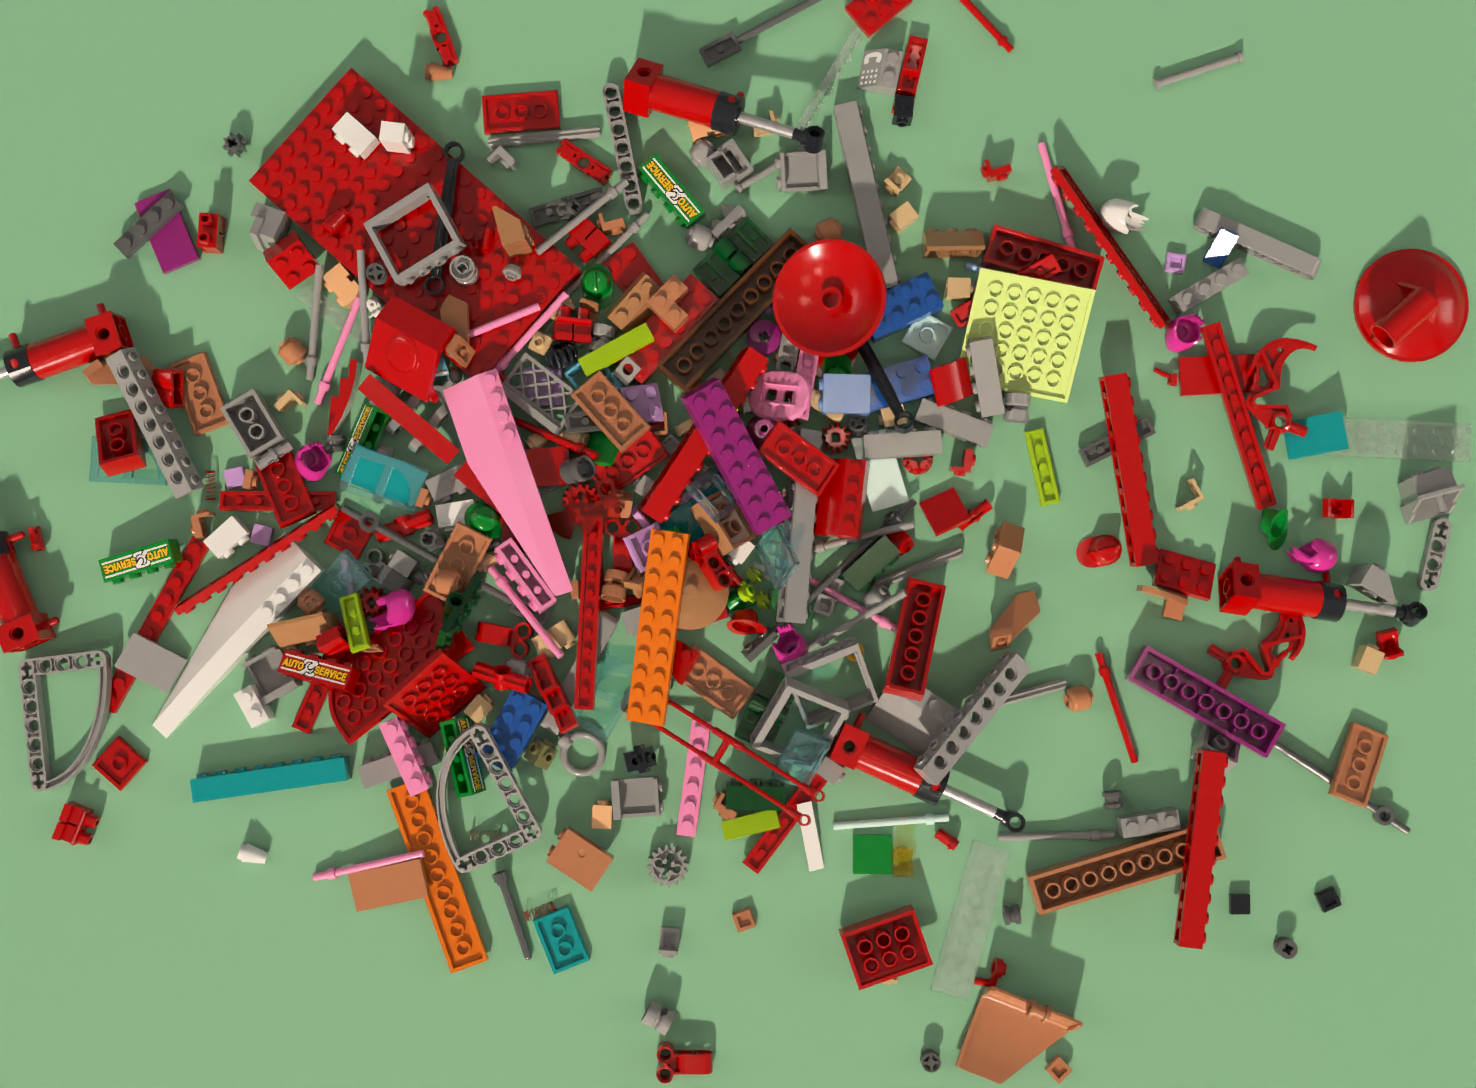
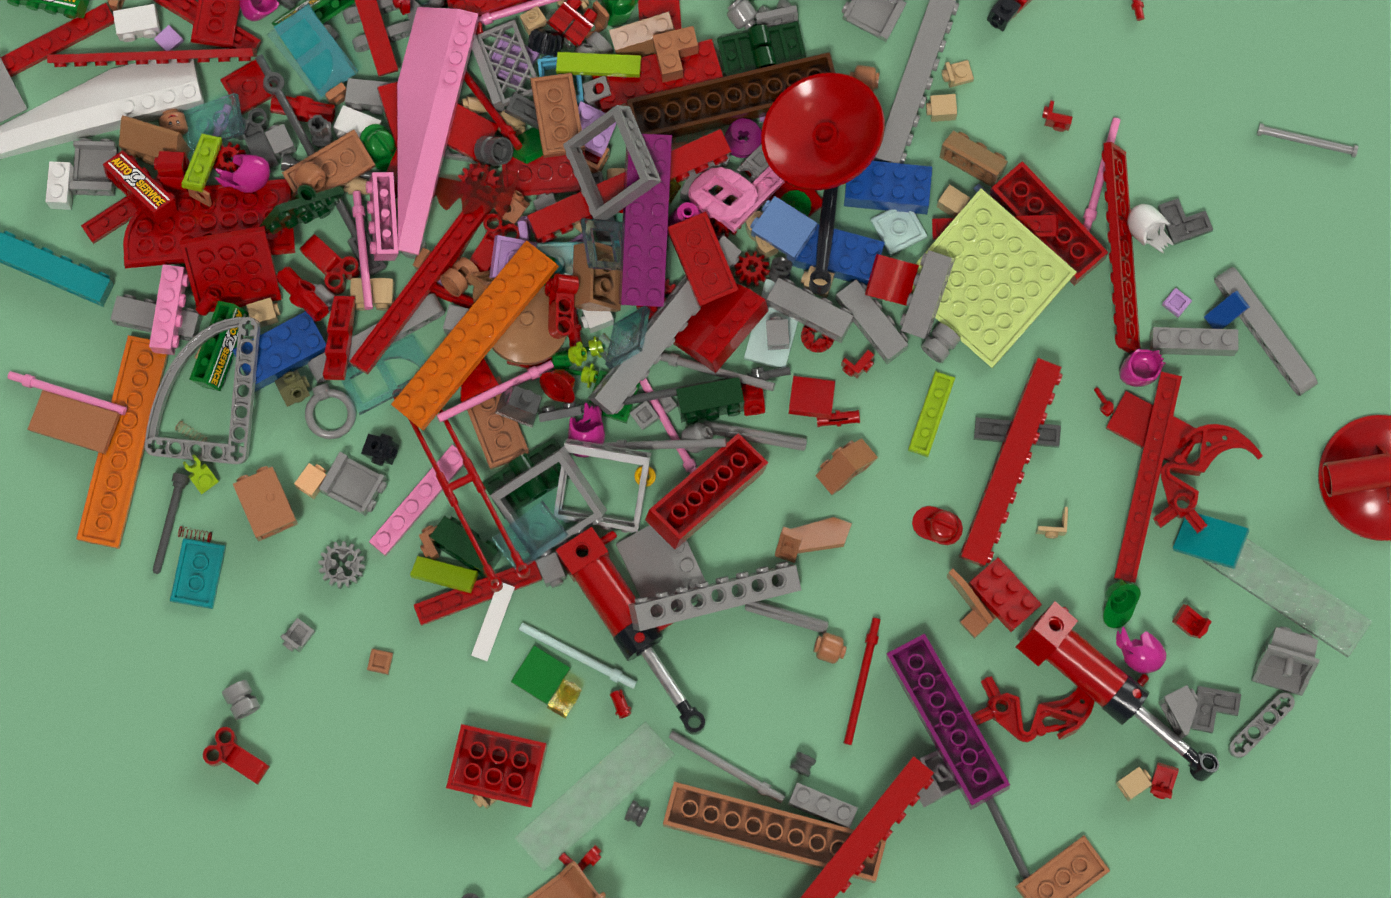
camera: 35 degrees right, 10 degrees down
none -> lime plate [183,455,219,495]
none -> red pin [196,288,219,316]
none -> bright pink bar [436,360,554,422]
none -> dark grey torso [495,386,542,428]
none -> light grey window [563,105,661,220]
none -> light grey brick [766,317,789,350]
none -> flat silver plate [1158,198,1213,245]
none -> flat silver plate [1191,686,1241,733]

